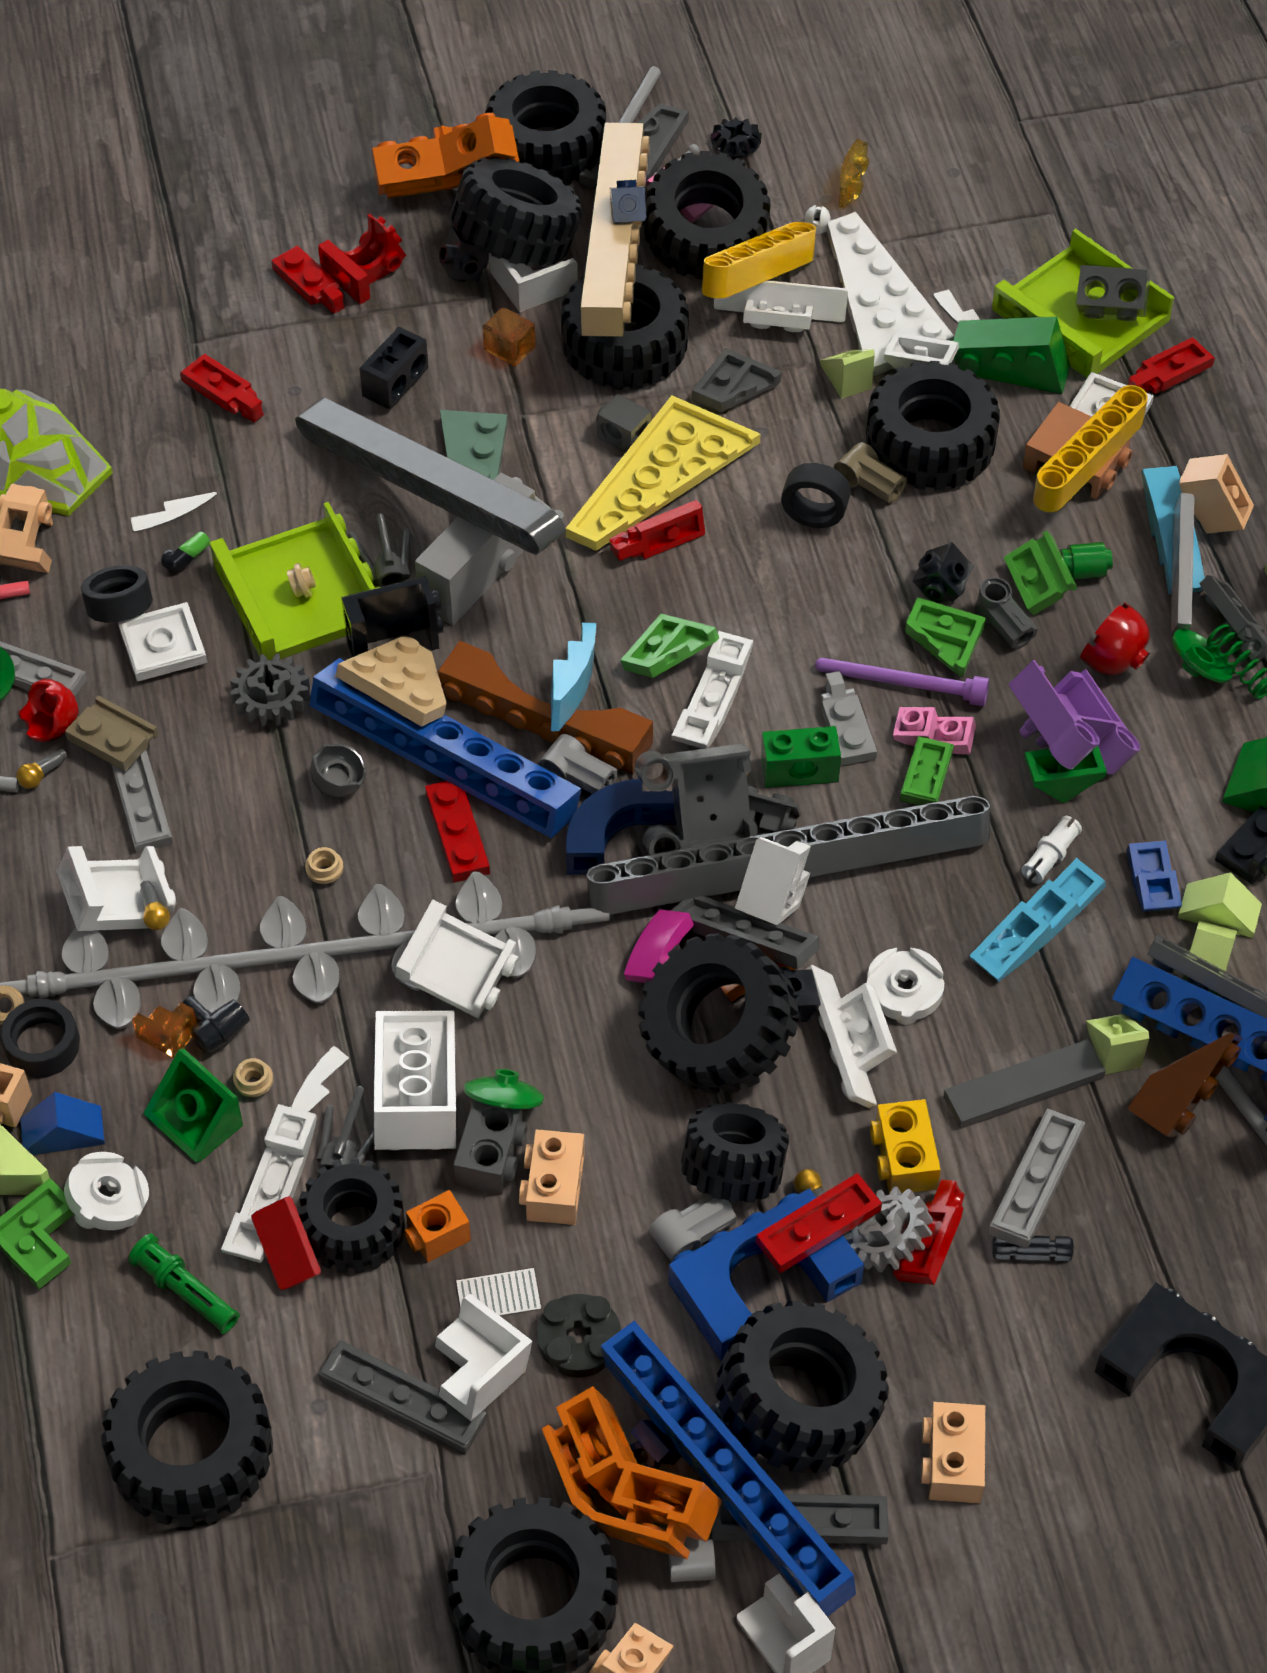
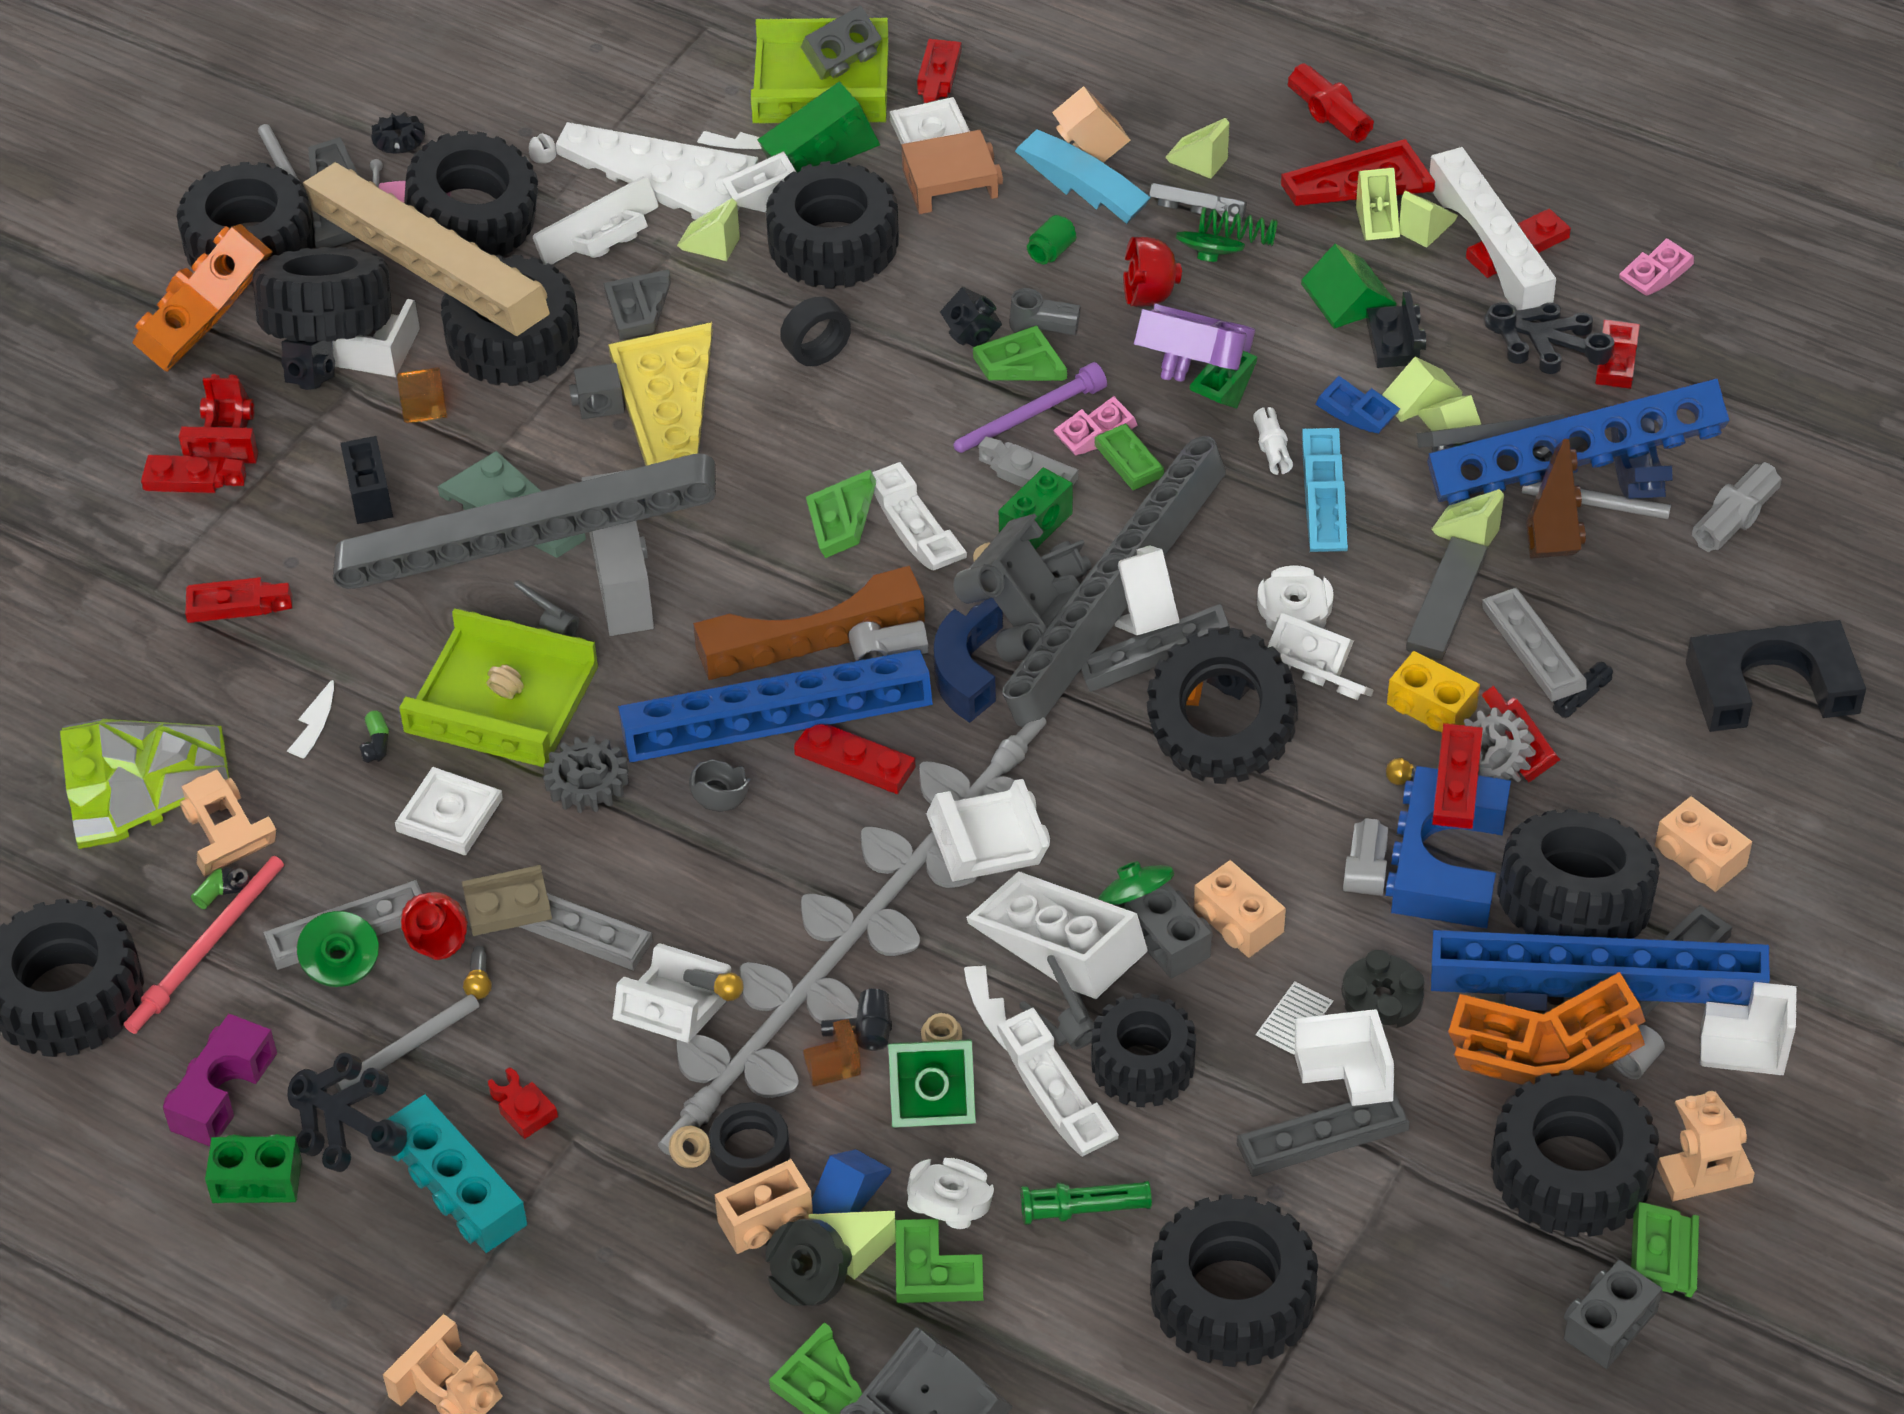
camera: 45 degrees left, 5 degrees down
black tyre [80,565,153,623] -> none
red slope [251,1196,321,1290] -> none
tan plate [305,847,344,884] -> none
tan plate [335,636,447,727] -> none
black panel [341,576,443,657] -> none
orange brick [404,1190,471,1263] -> none
medium azure slope [551,622,597,731] -> none
dark blue bracket [609,179,646,223] -> none
red hinge [609,500,705,561] -> none
dark pink slope [624,910,694,983] -> none
black tyre [681,1102,789,1203] -> none
yellow beam [702,222,816,299] -> none
dark tan piece [833,442,907,503] -> none
clear yellow slope [838,138,869,209] -> none
bright green plate [1004,530,1078,616] -> none
yellow beam [1033,385,1148,512] -> none
light grey tile [1170,493,1195,638] -> none

